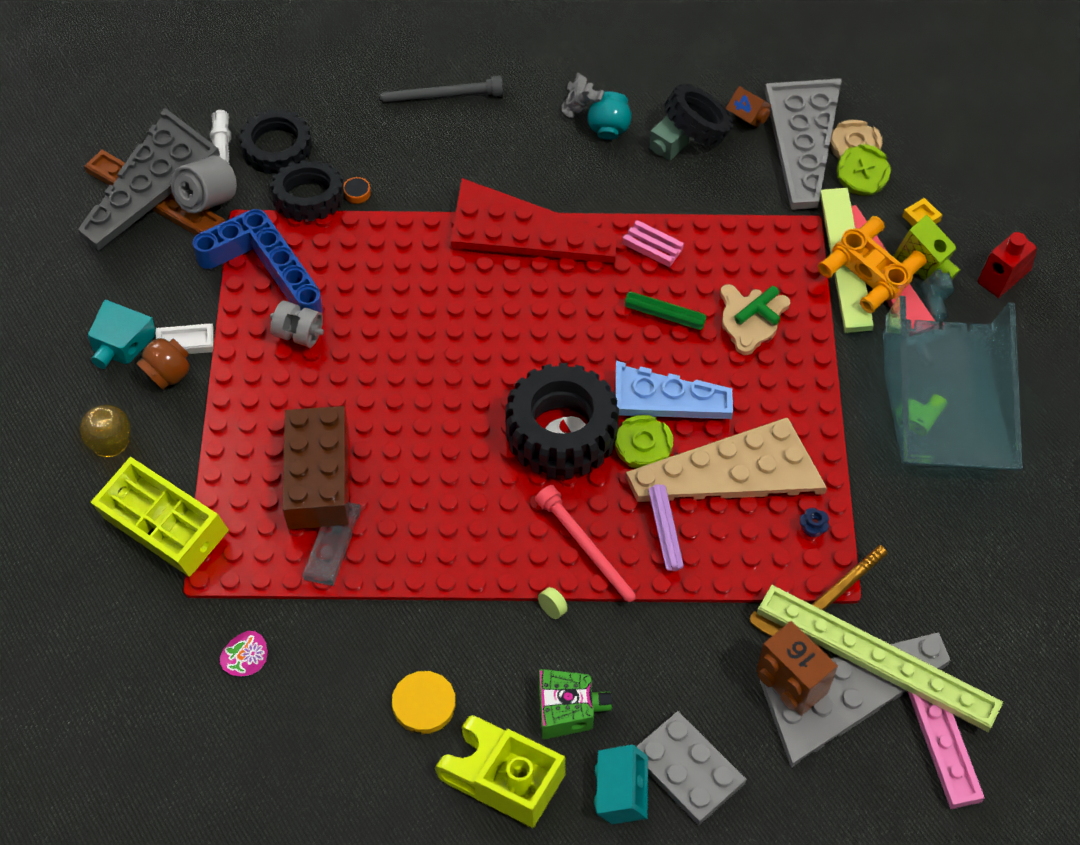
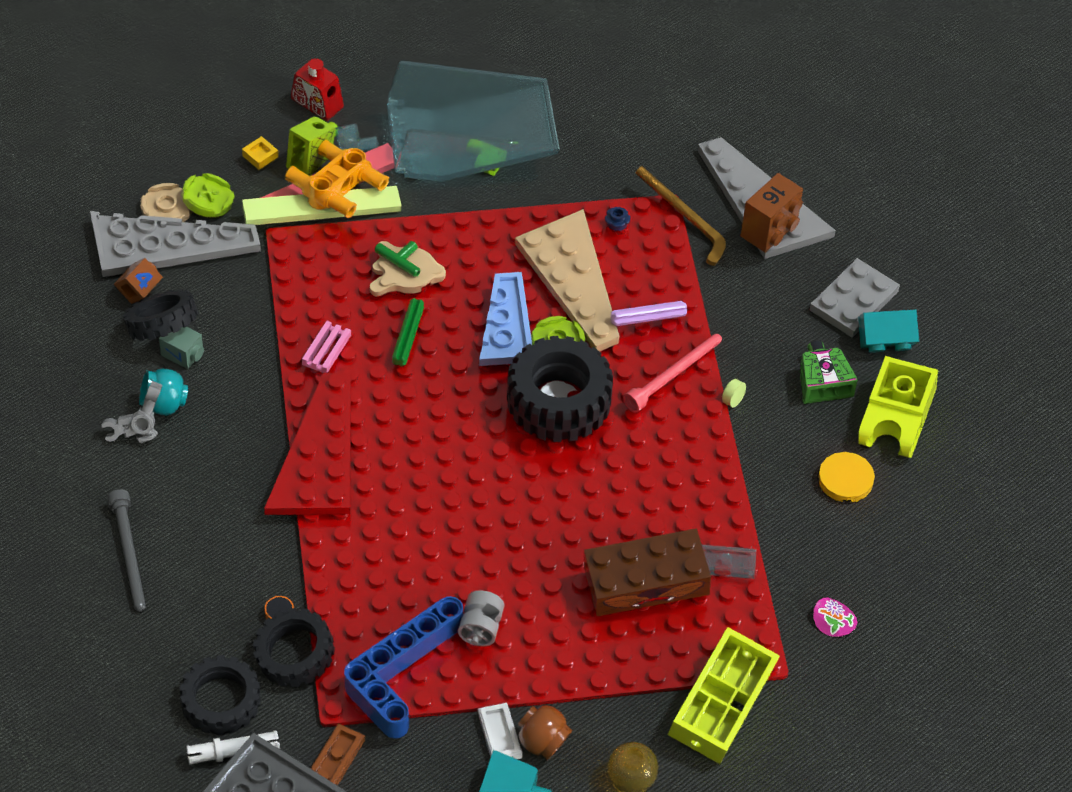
camera: 100 degrees left, 5 degrees down
light grey piece [171,156,237,213] -> none
yellowish green tile [757,585,1003,732] -> none
bright pink plate [908,691,984,809] -> none

